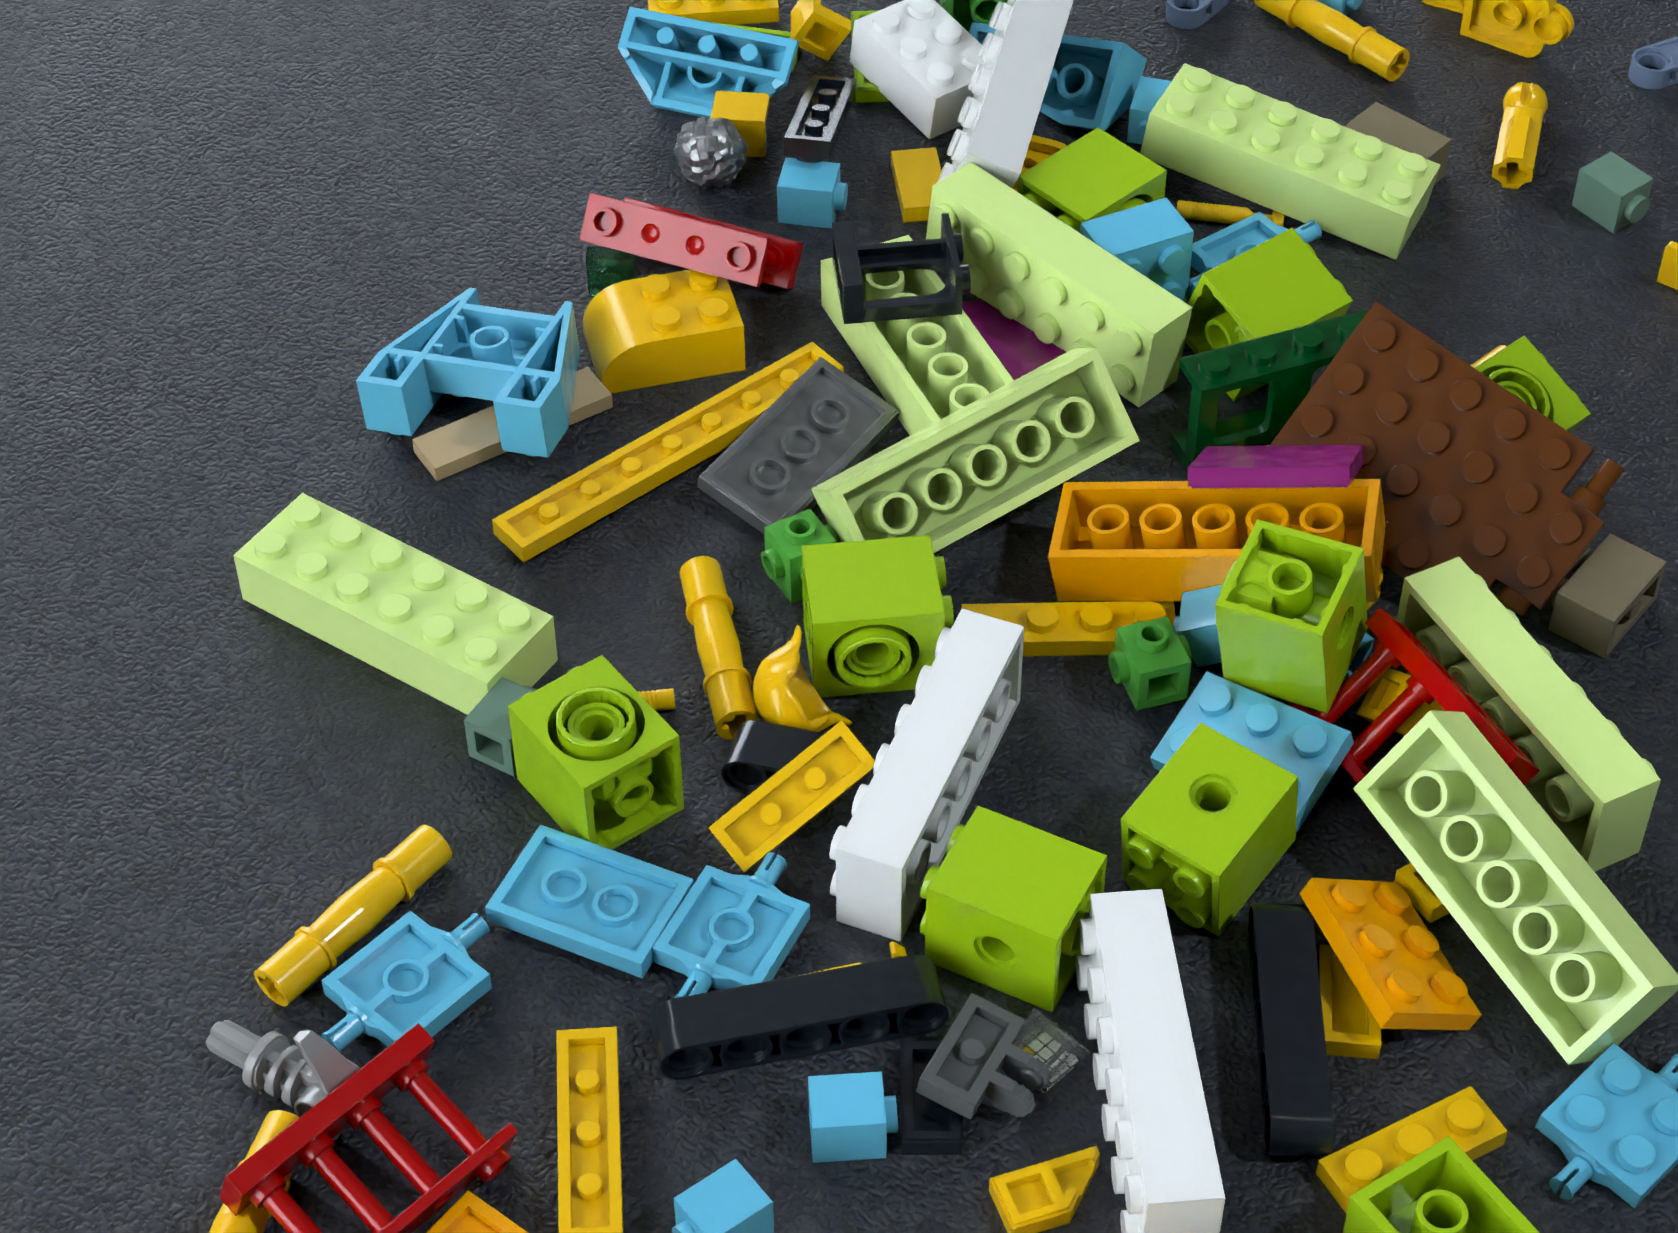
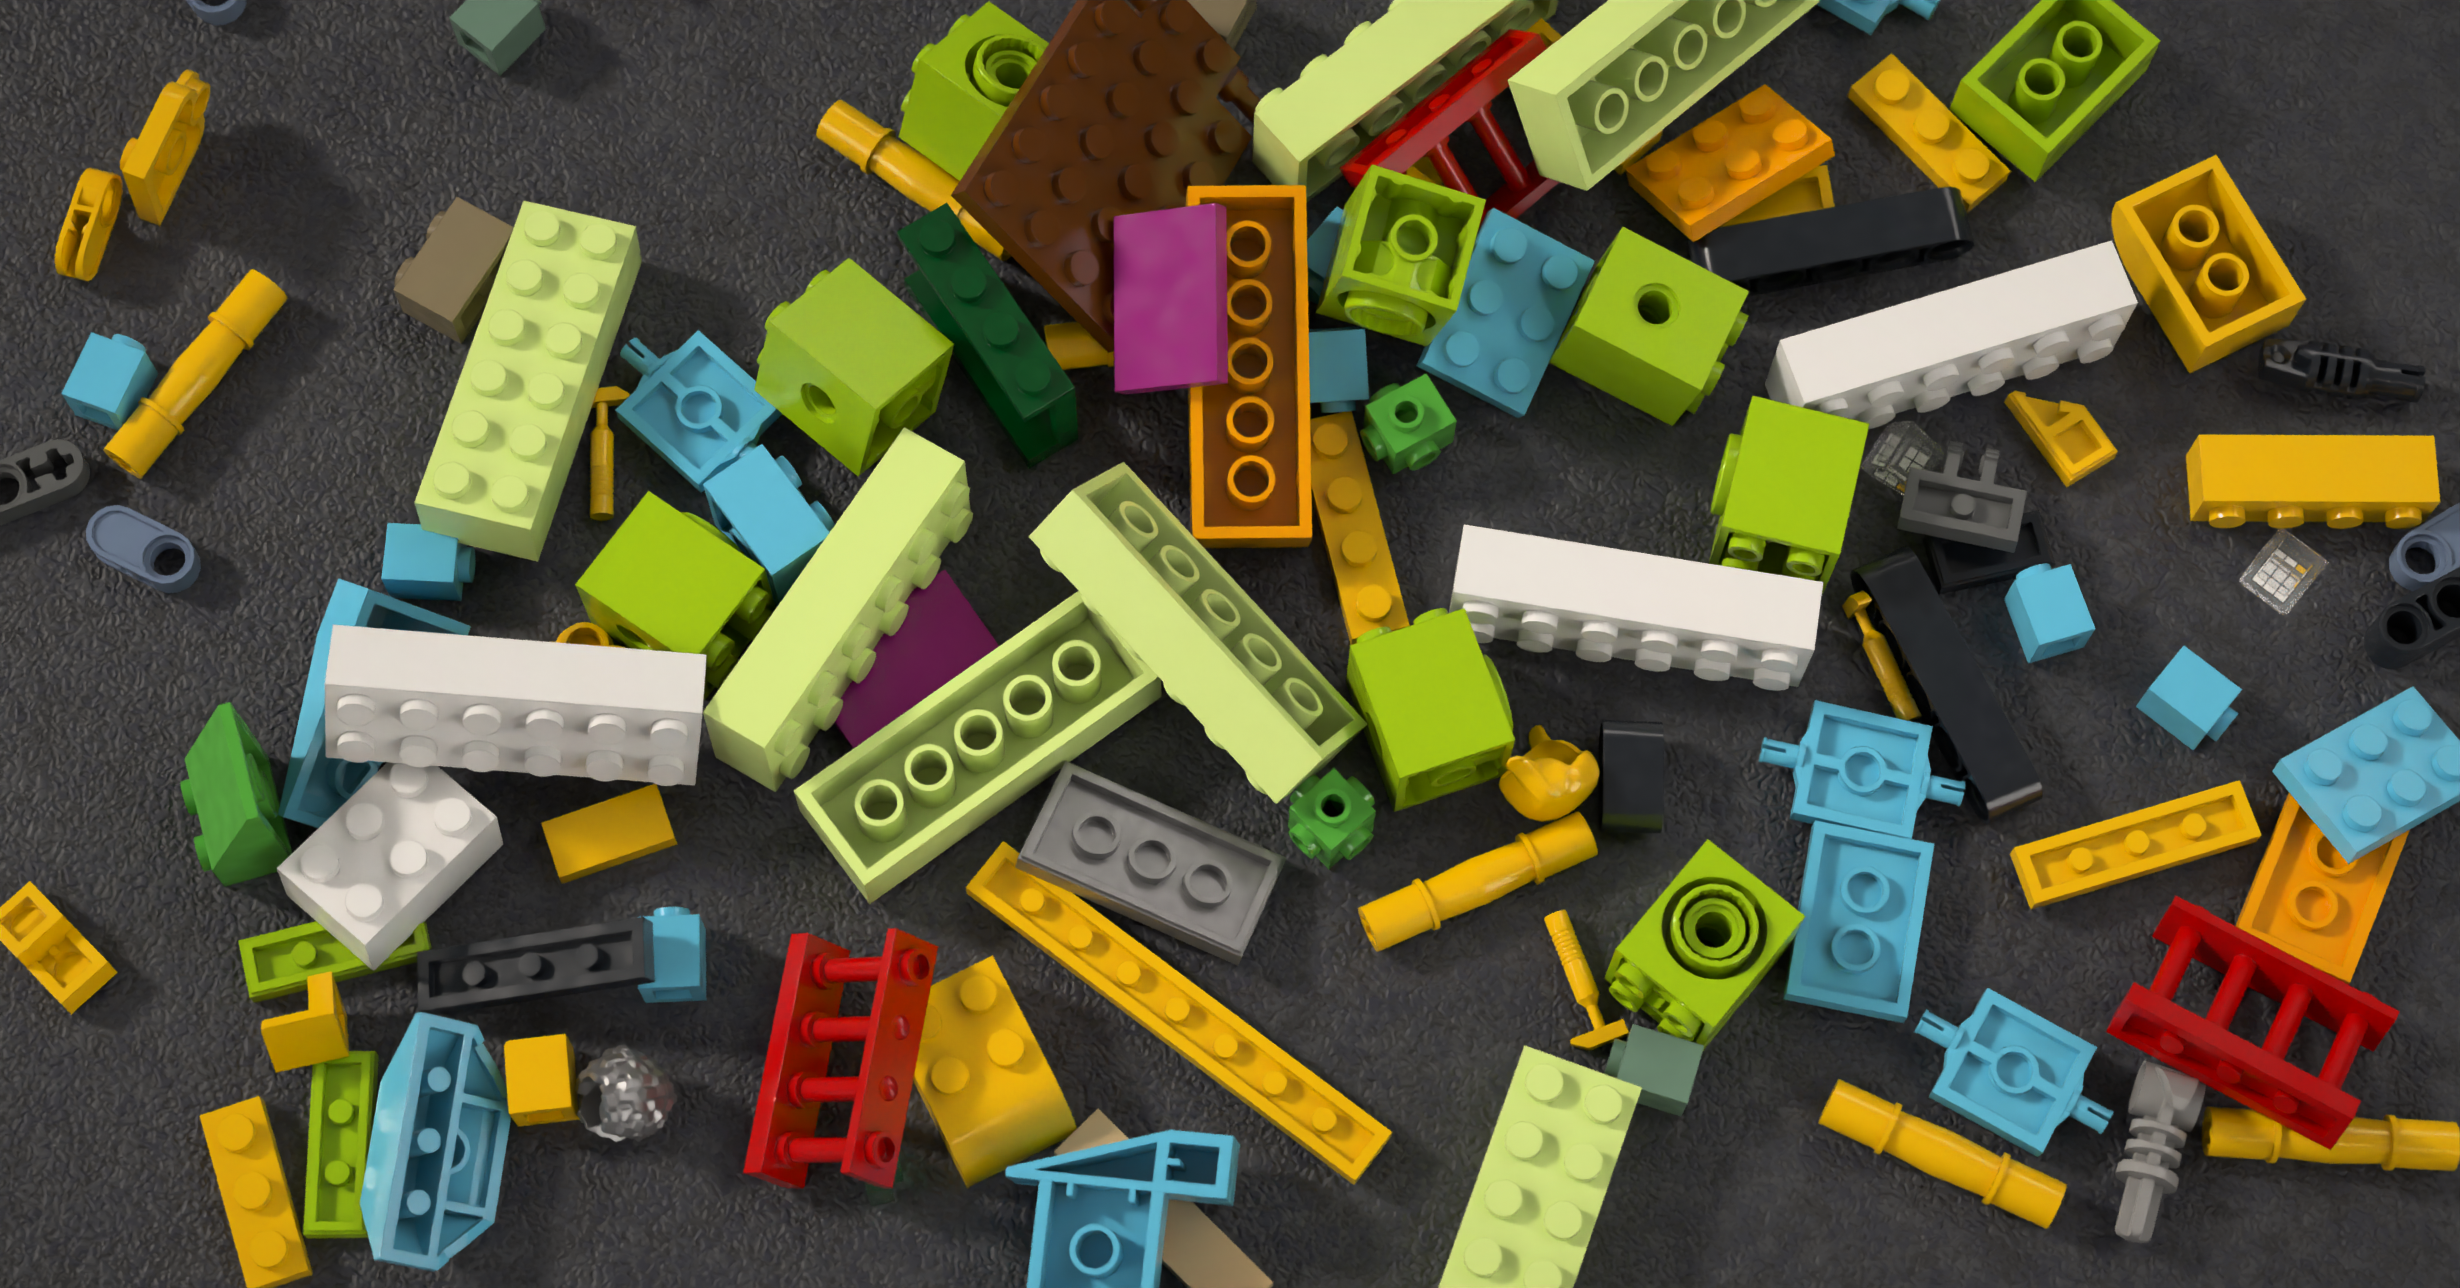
camera: 105 degrees left, 25 degrees up
yellow plate [708,720,875,873] -> none
black panel [832,213,971,324] -> none
yellow piece [1492,82,1548,190] -> none

